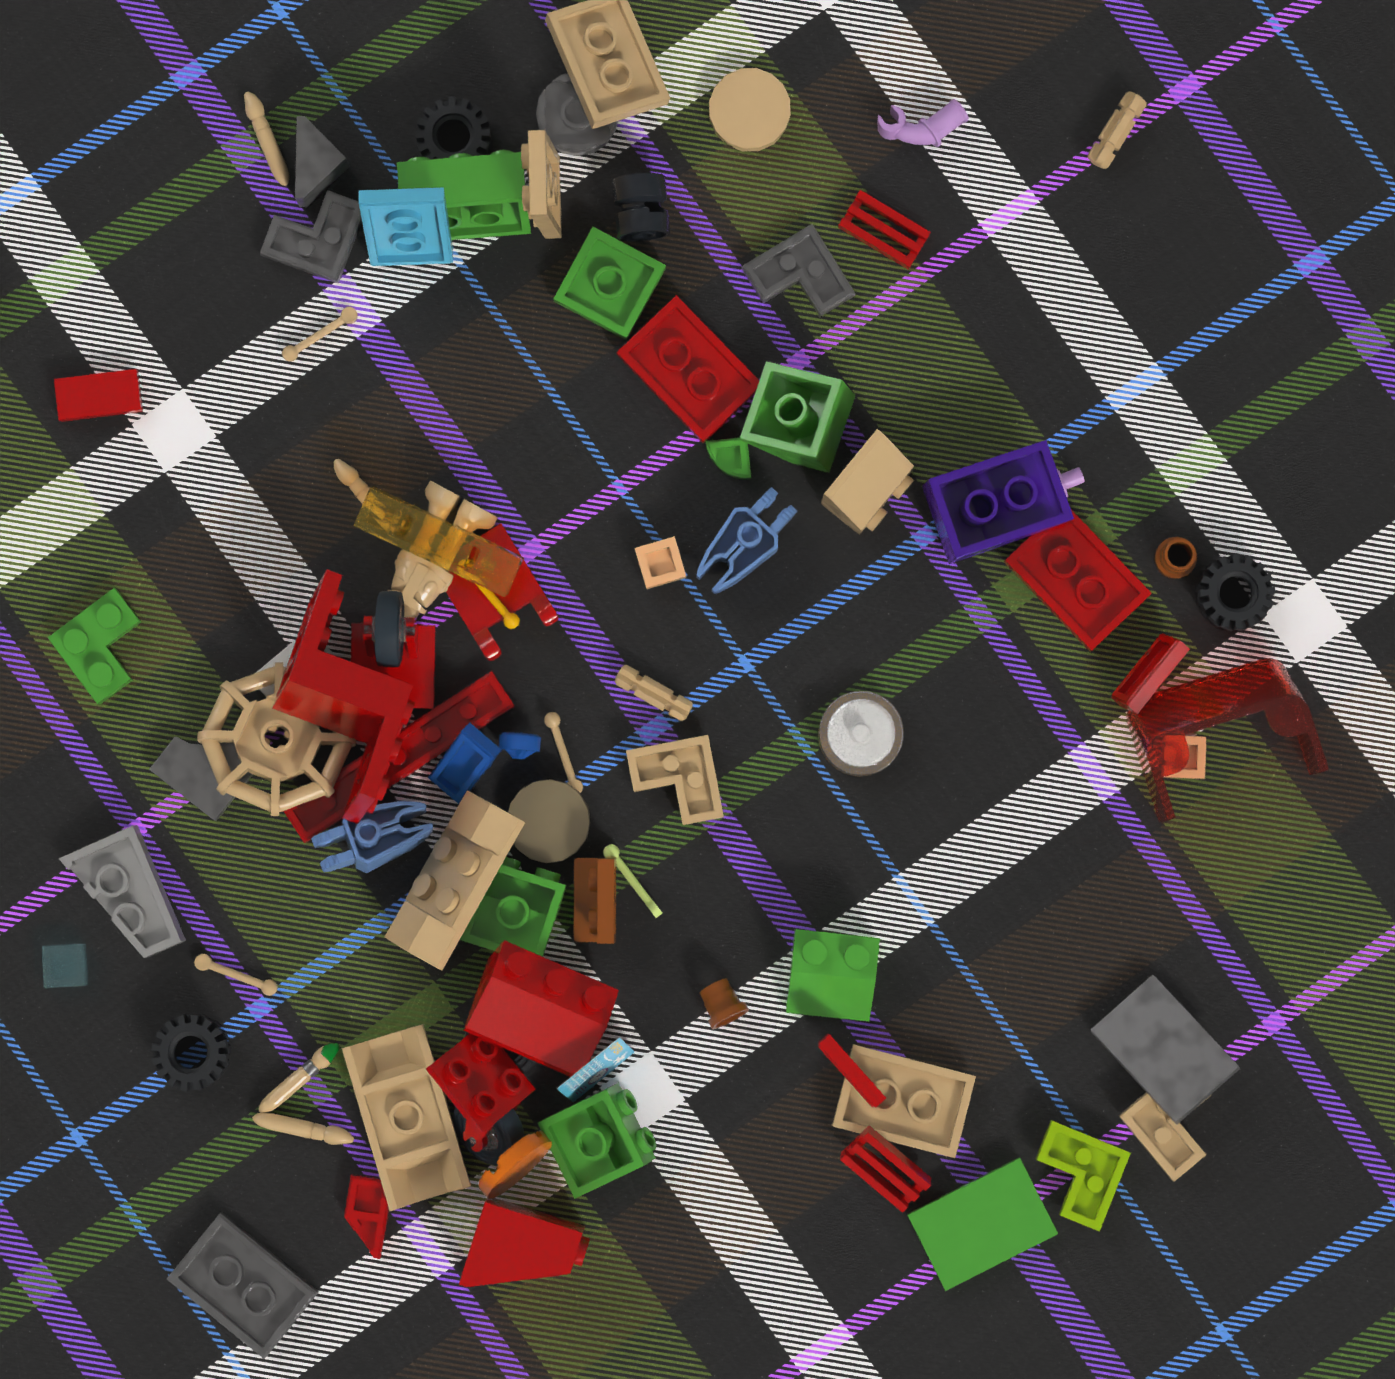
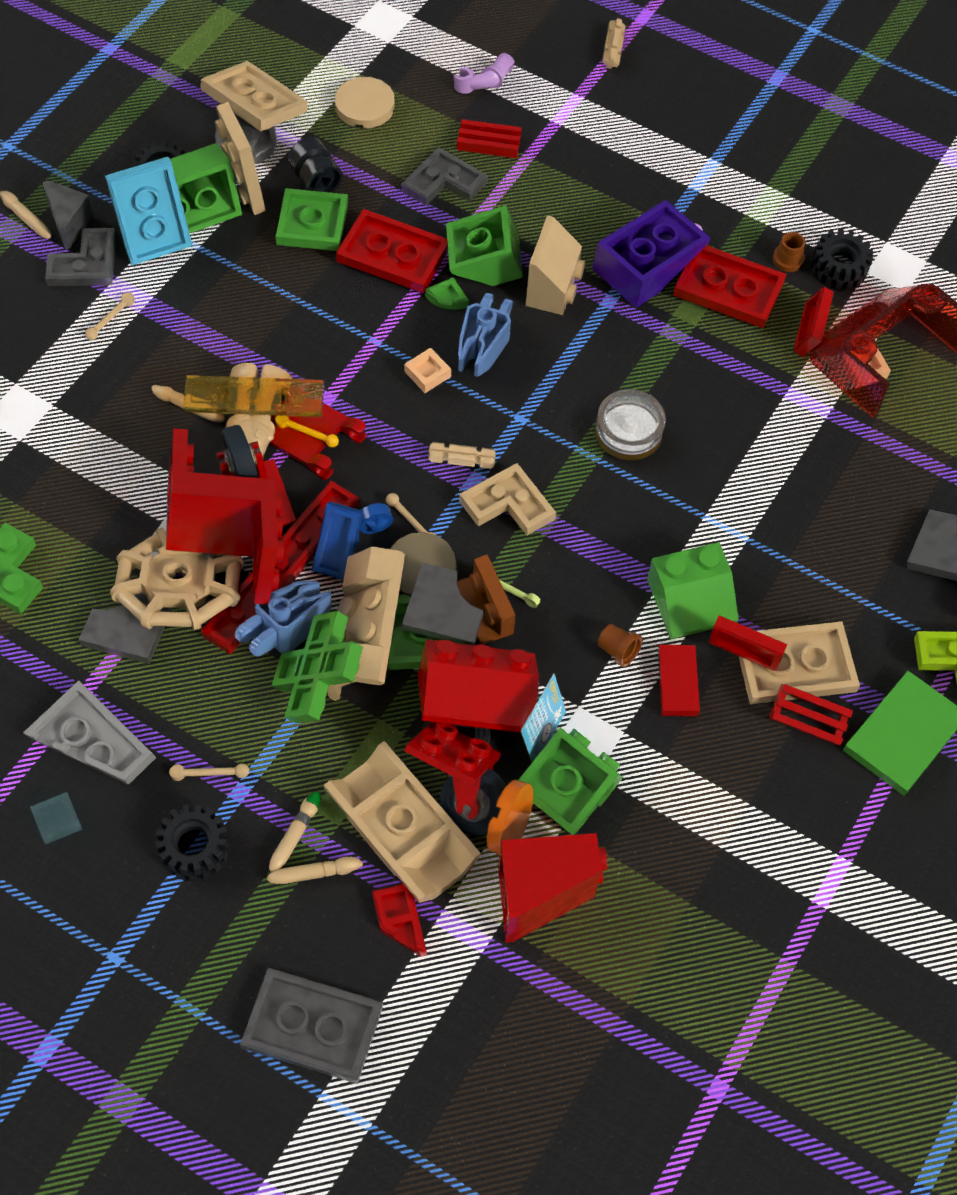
camera: 25 degrees left, 25 degrees down
none -> bright green plate [272,611,363,723]
none -> flat silver tile [402,562,483,645]
none -> red tile [658,645,700,716]

